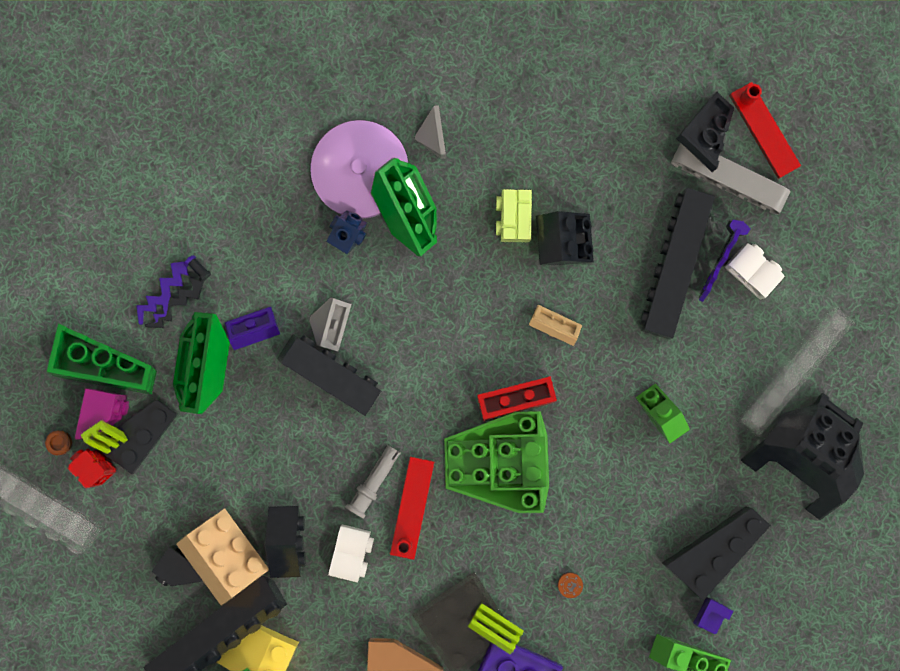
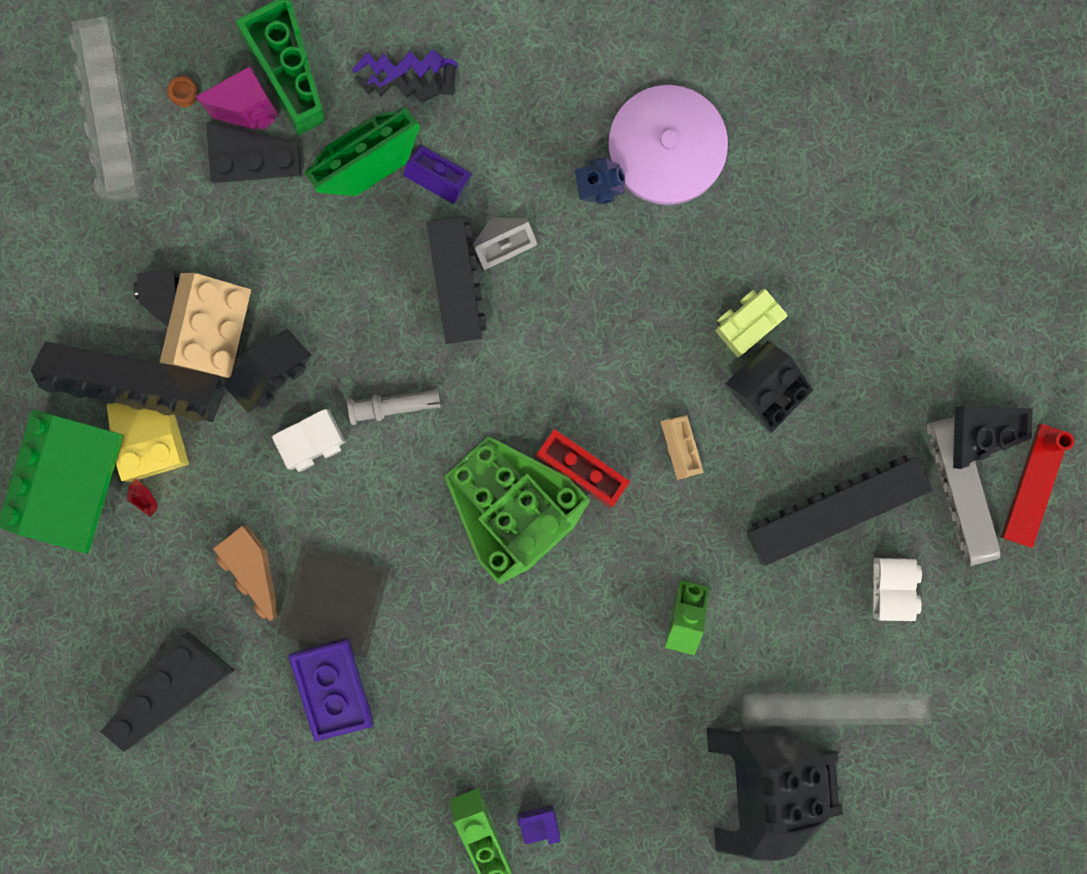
camera: 55 degrees right, 0 degrees up
red brick [68,448,117,488] -> none
lime tile [81,420,128,454] -> none
green wedge [371,158,437,256] -> none
red piece [390,457,435,560] -> none
light grey slope [415,105,446,159] -> none
lime tile [468,603,524,654] -> none
dark orange tile [557,572,583,598] -> none
black wedge [662,506,771,601] -> none
dark purple piece [699,220,751,302] -> none

